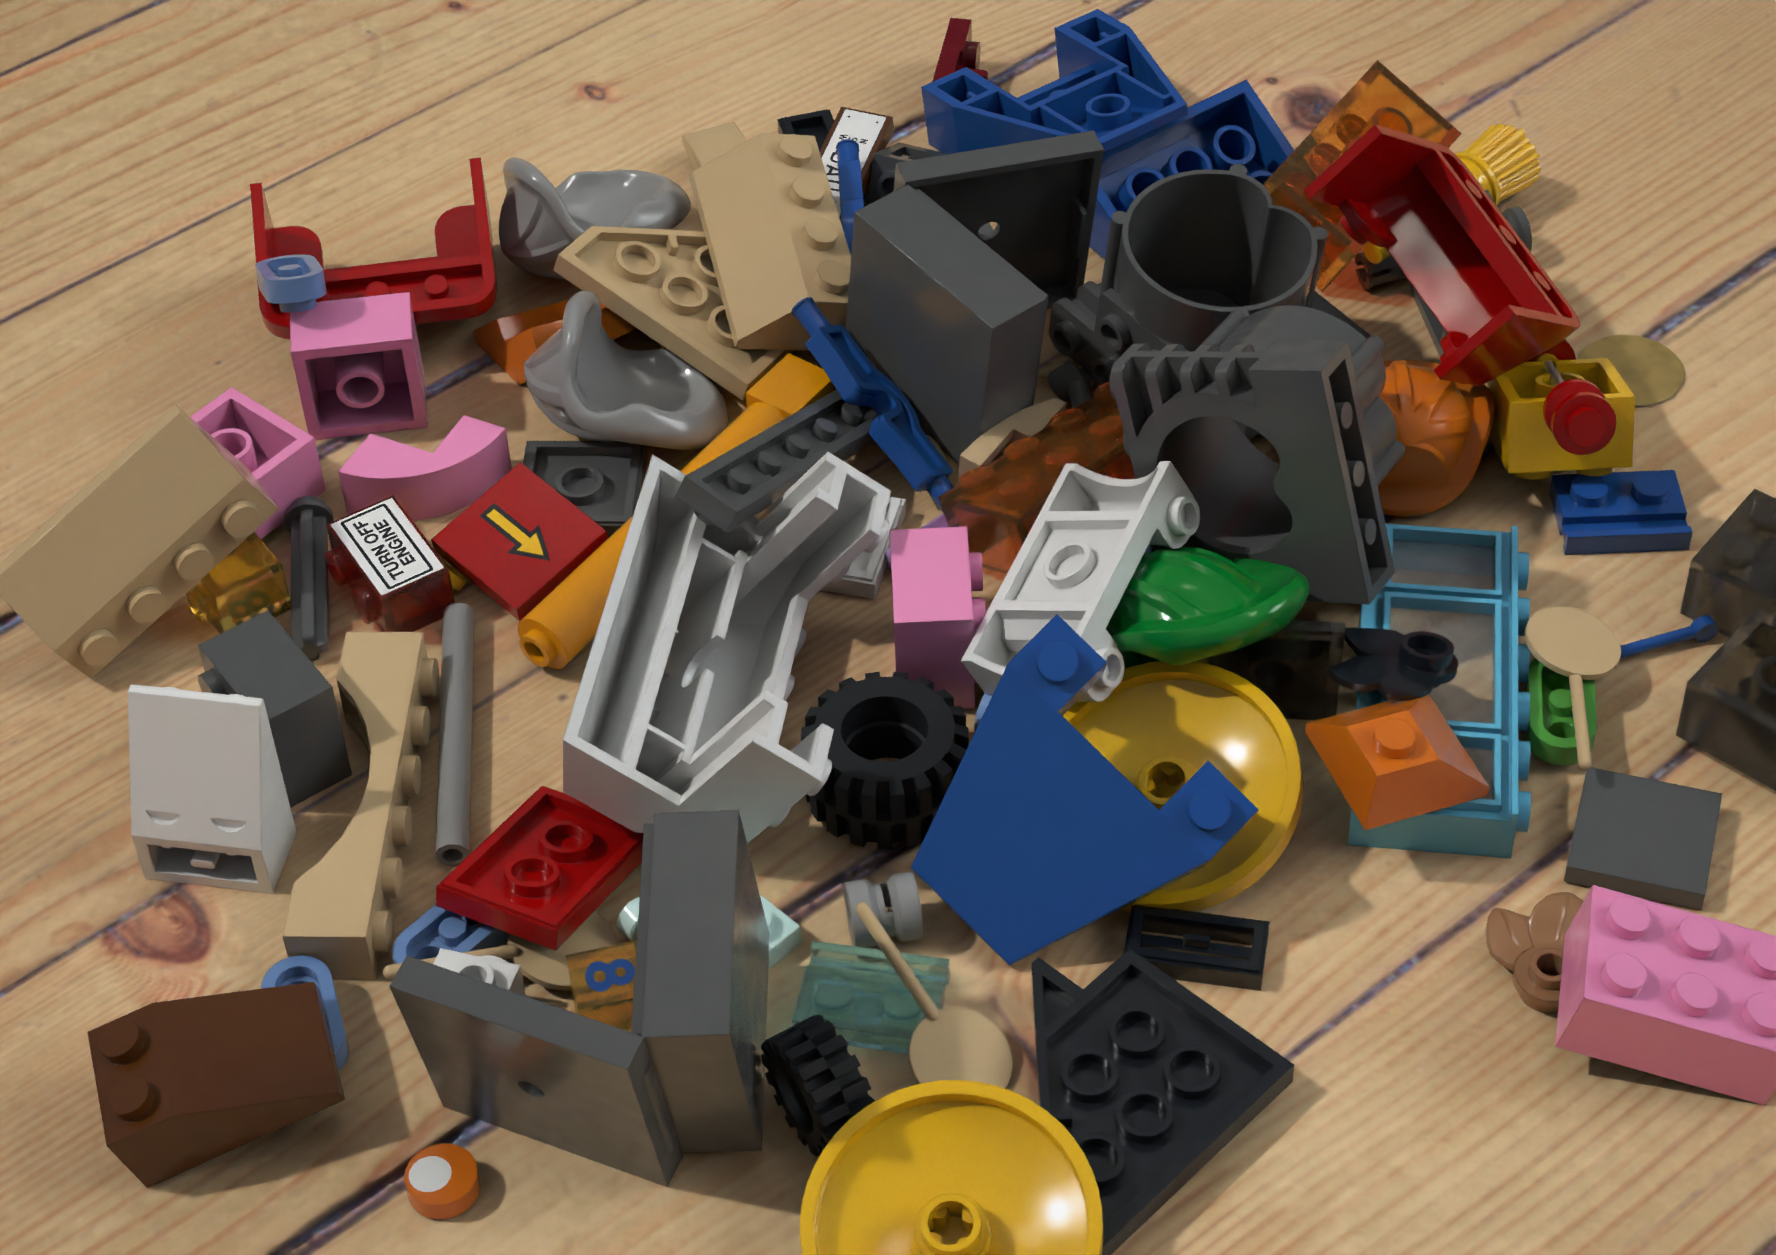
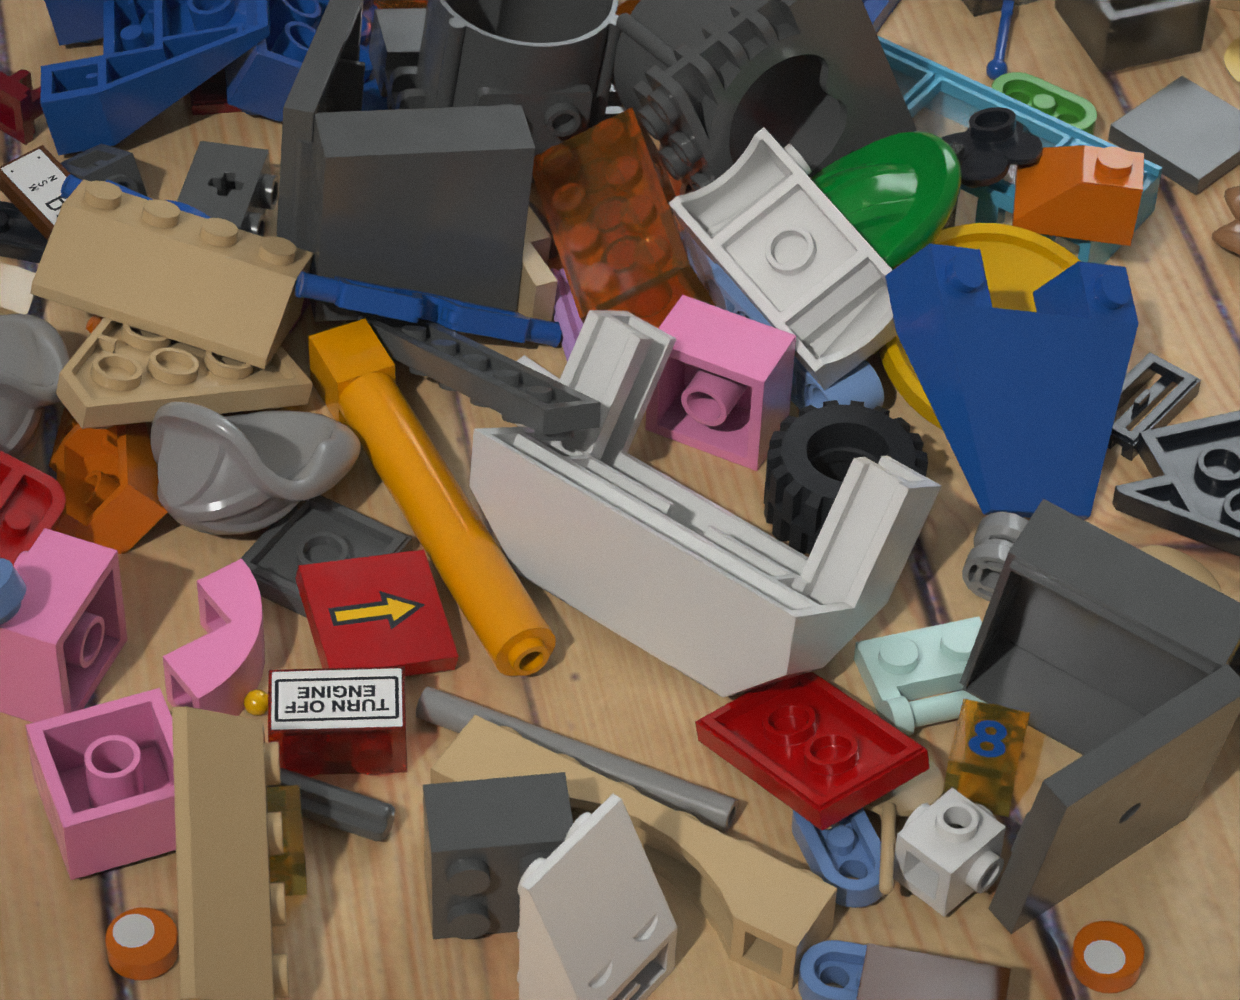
camera: 65 degrees left, 0 degrees up
tan piece [1524,606,1621,770] -> none

